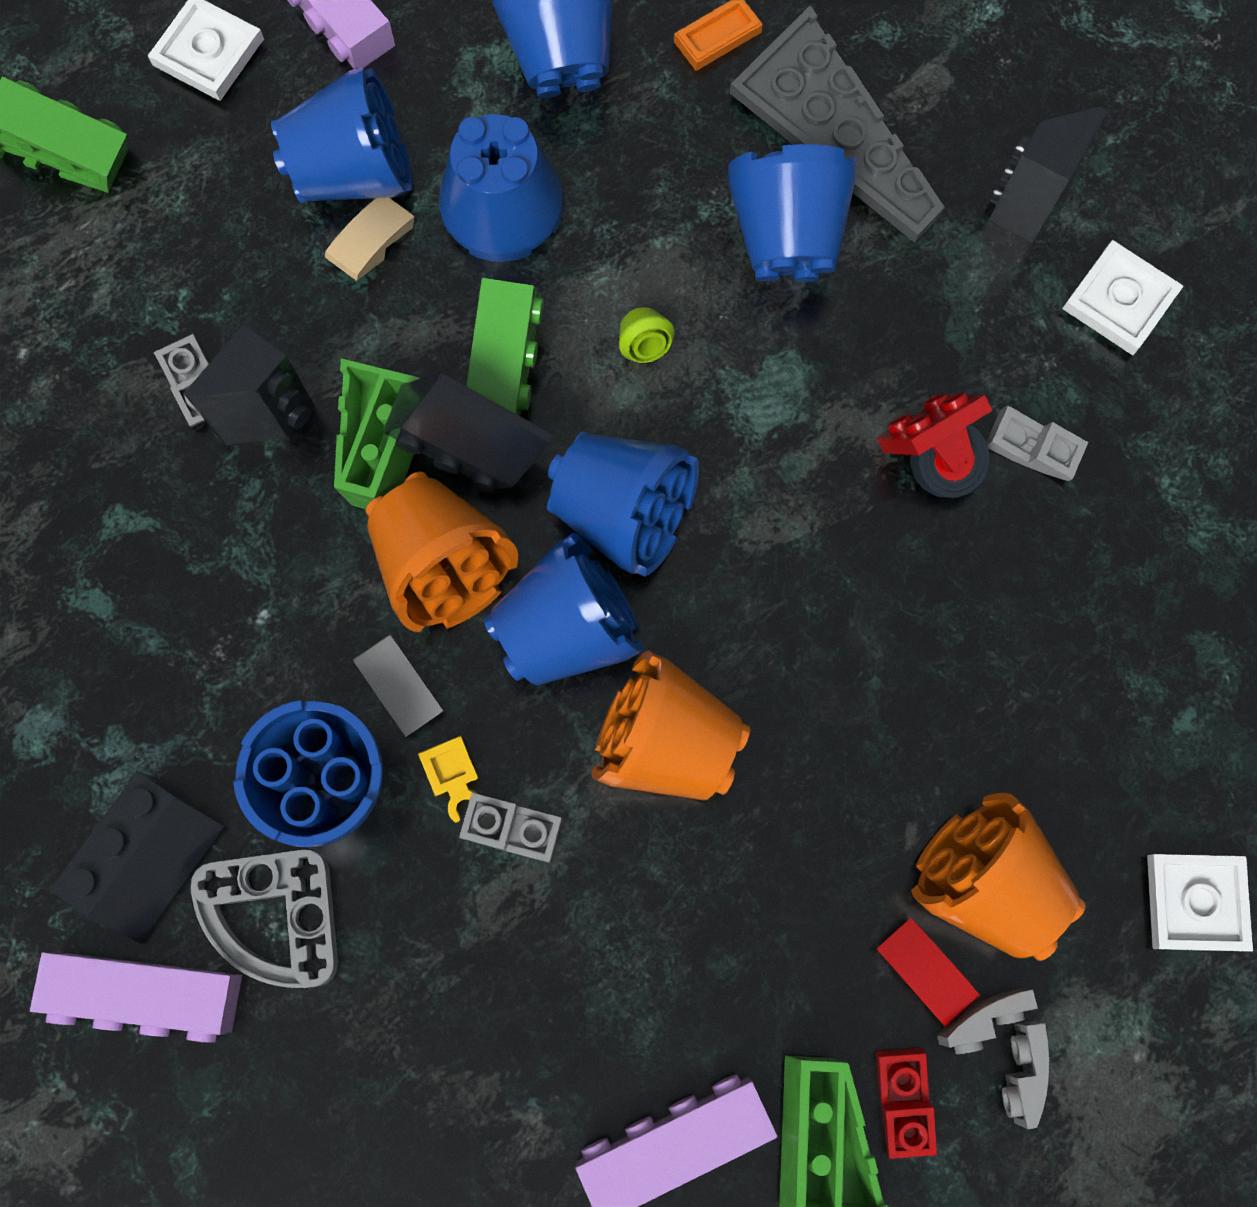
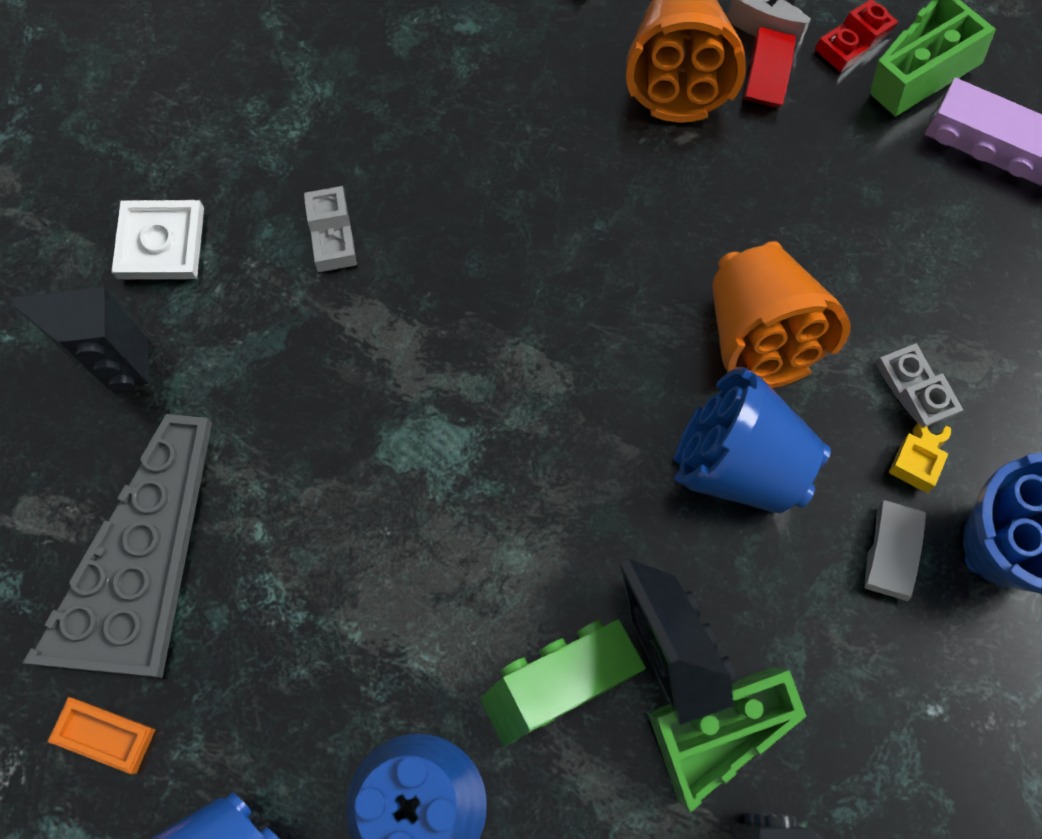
camera: 125 degrees left, 5 degrees down
orange cone [365,472,519,632] -> none
blue cone [547,431,699,577] -> none
lime cone [619,307,675,363] -> none
blue cone [728,144,856,283] -> none
red plate [876,392,992,498] -> none

